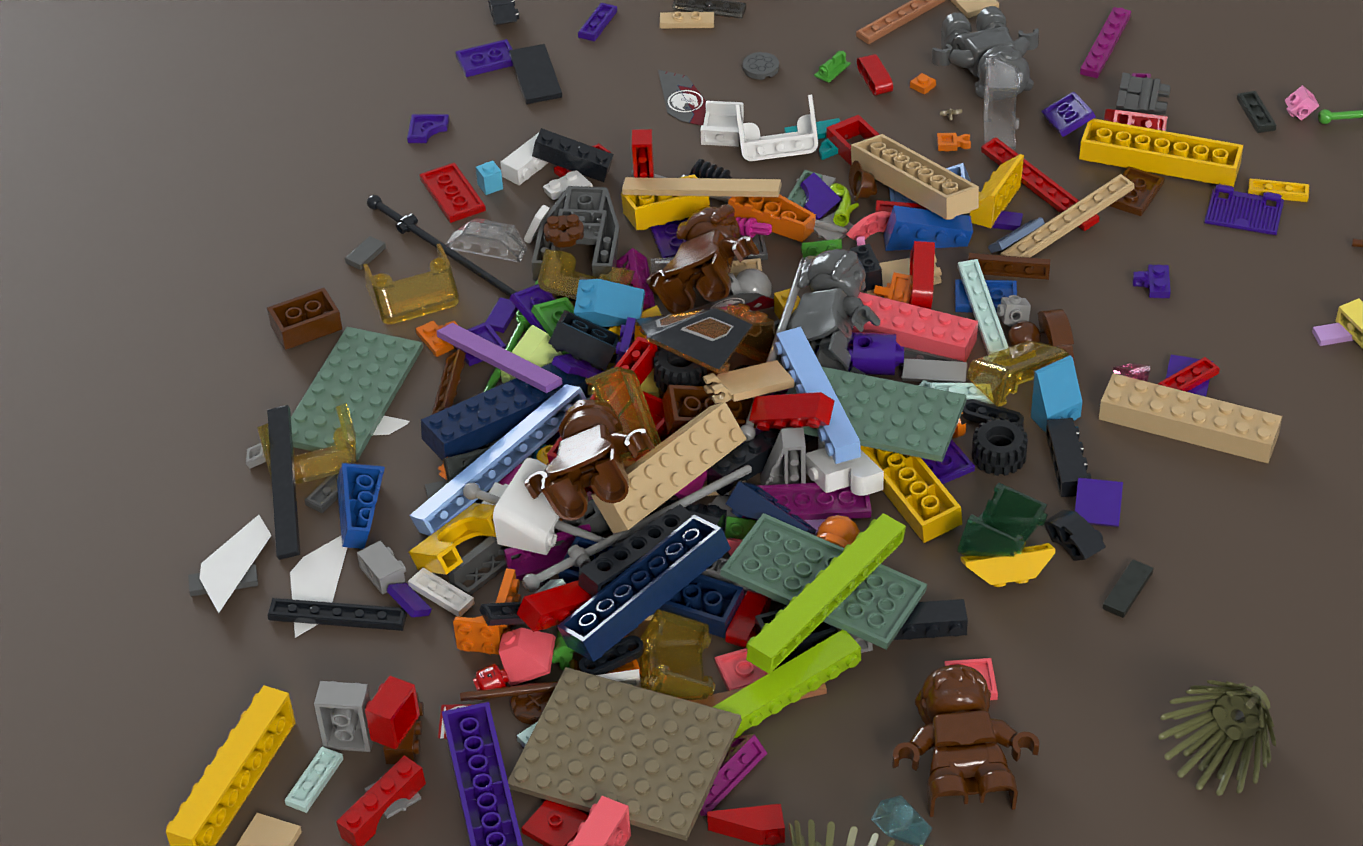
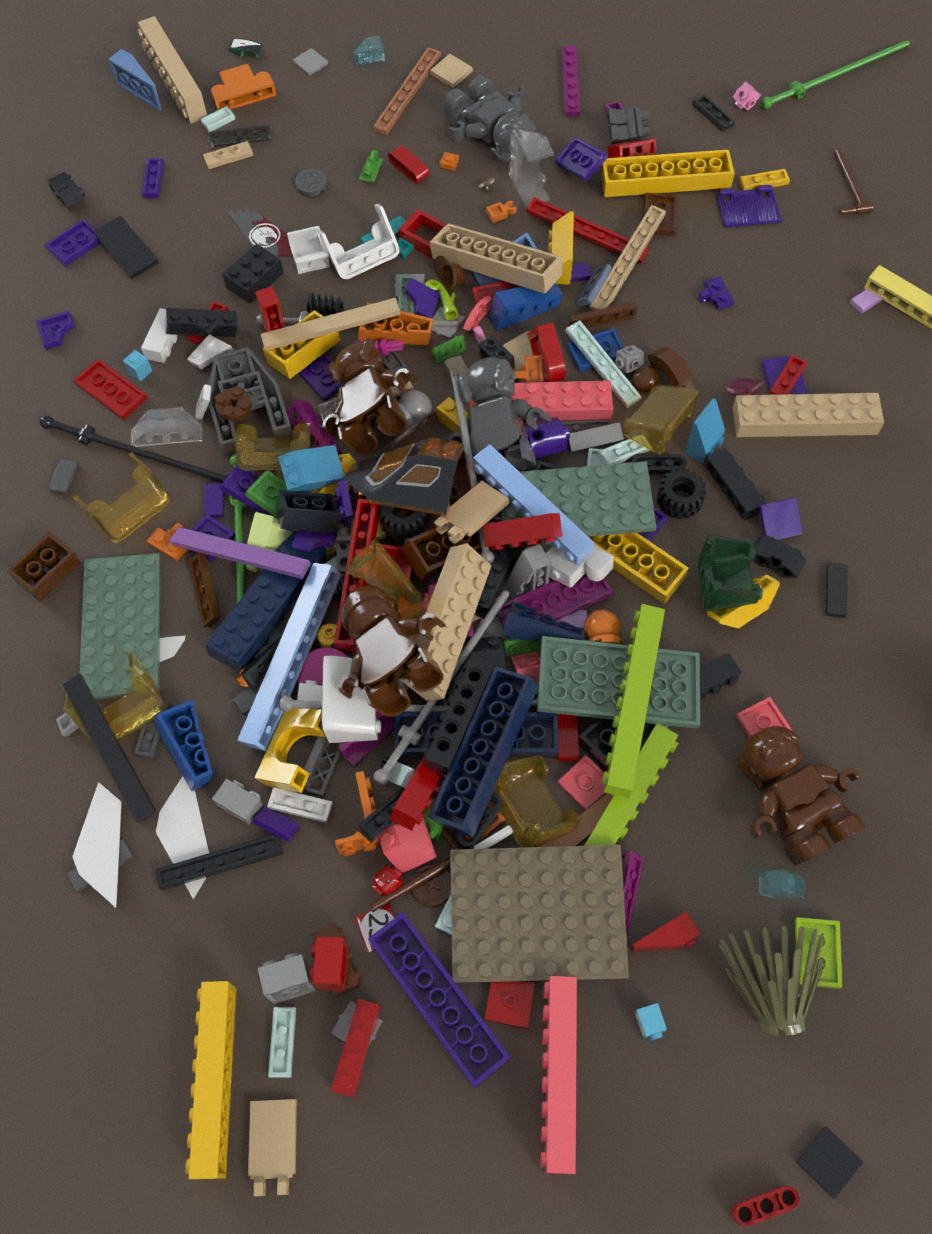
camera: 25 degrees left, 20 degrees up
none -> black brick [222,243,284,304]

